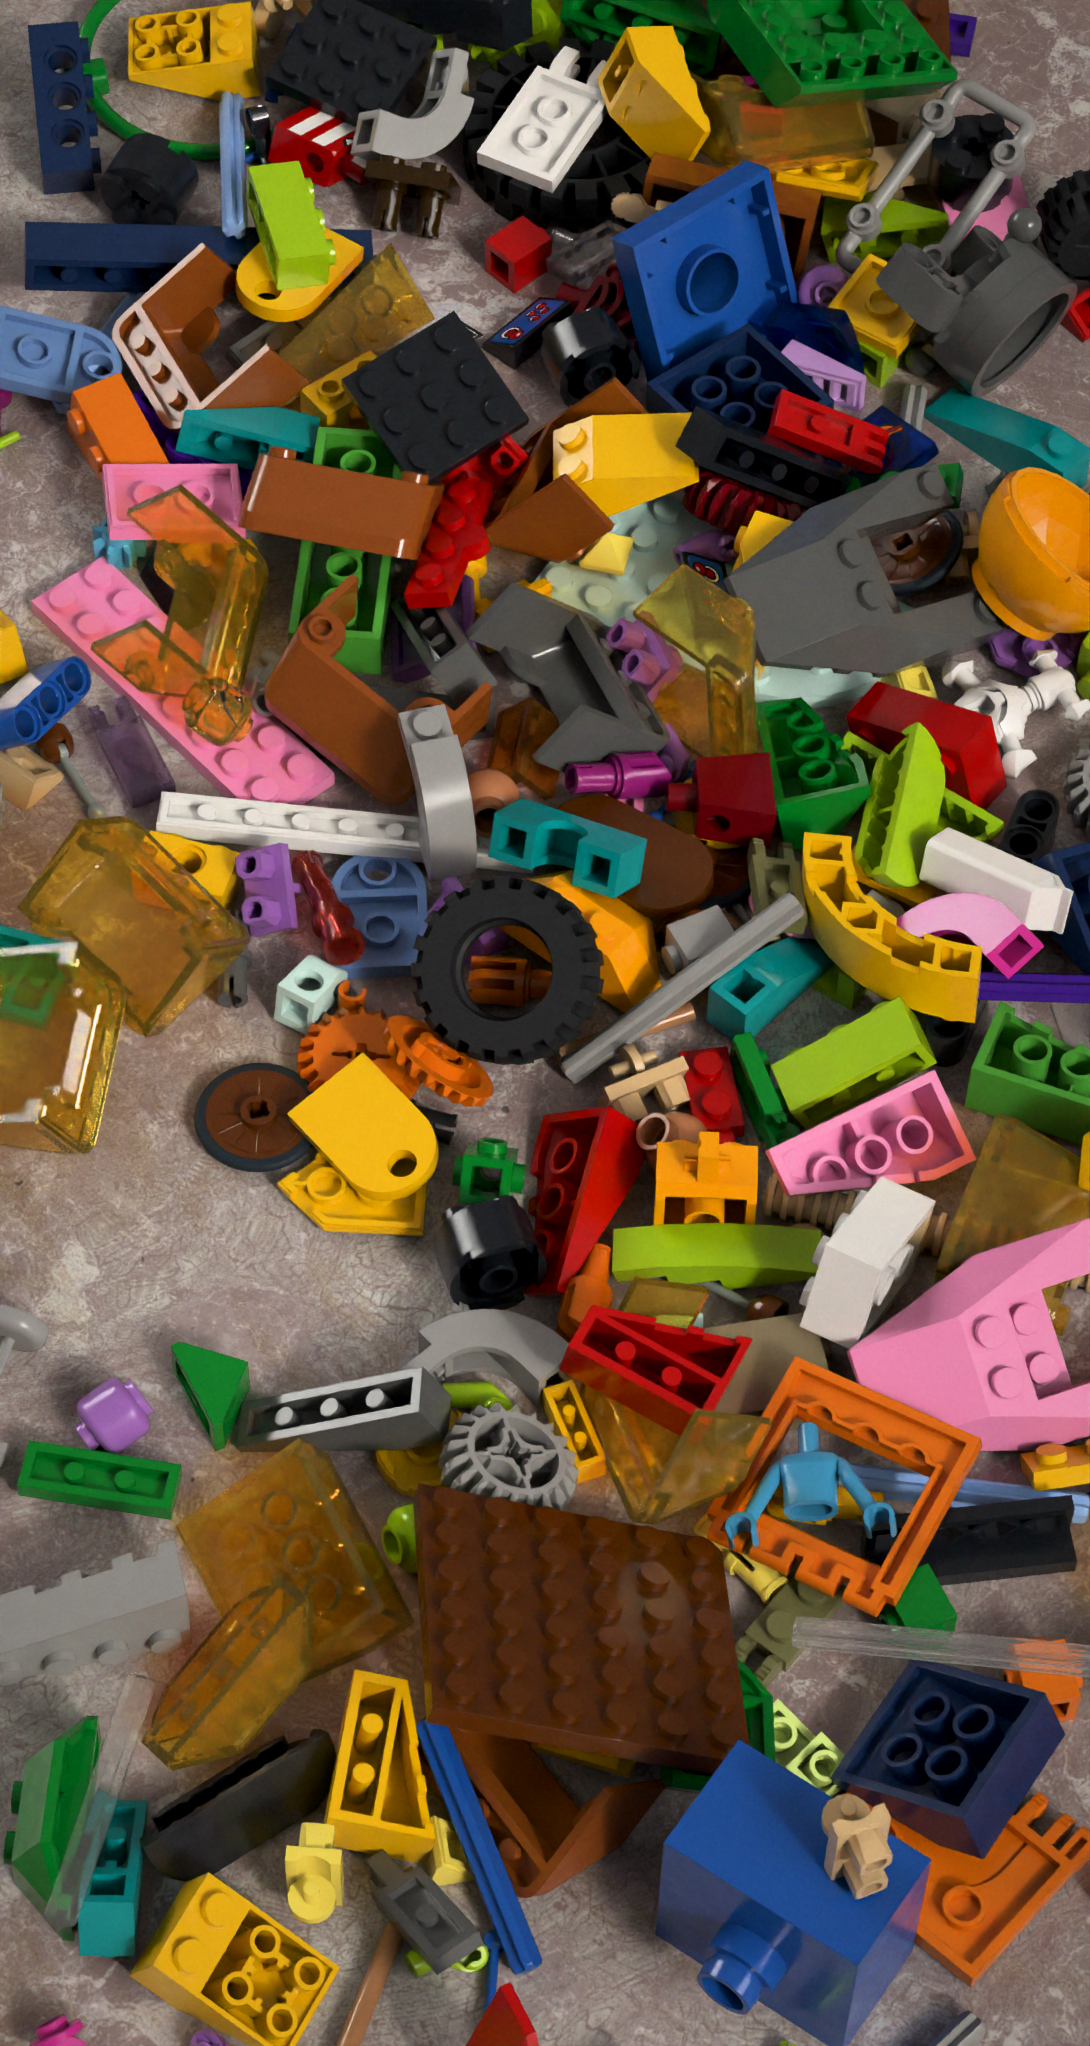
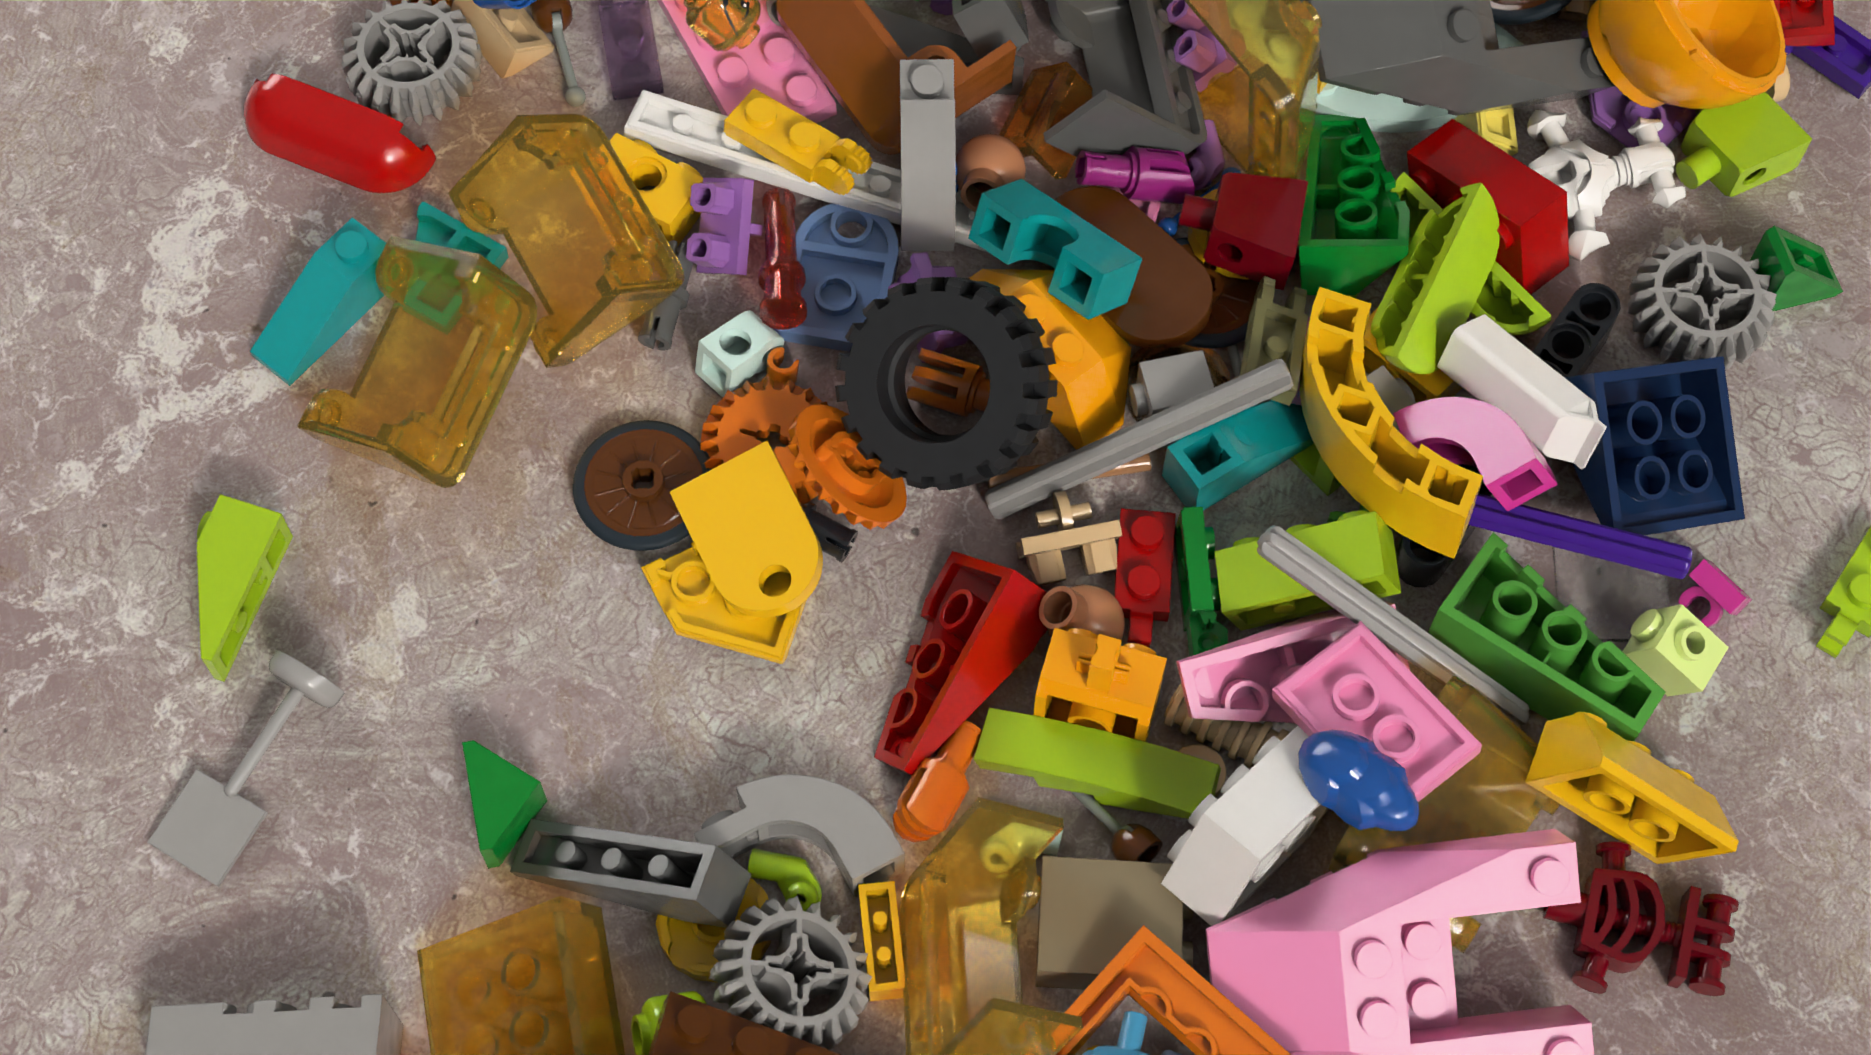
camera: 15 degrees right, 10 degrees up
green plate [17,1440,182,1520] -> none
medium lavender head [74,1378,154,1454] -> none
black brick [433,1195,547,1310] -> none
green brick [452,1137,526,1205] -> none
red wedge [559,1305,753,1445] -> none
none -> yellow hinge [724,88,873,196]
none -> light grey axle [1257,525,1530,733]
none -> bright pink tile [1272,621,1482,802]
none -> blue arm [1298,729,1419,831]

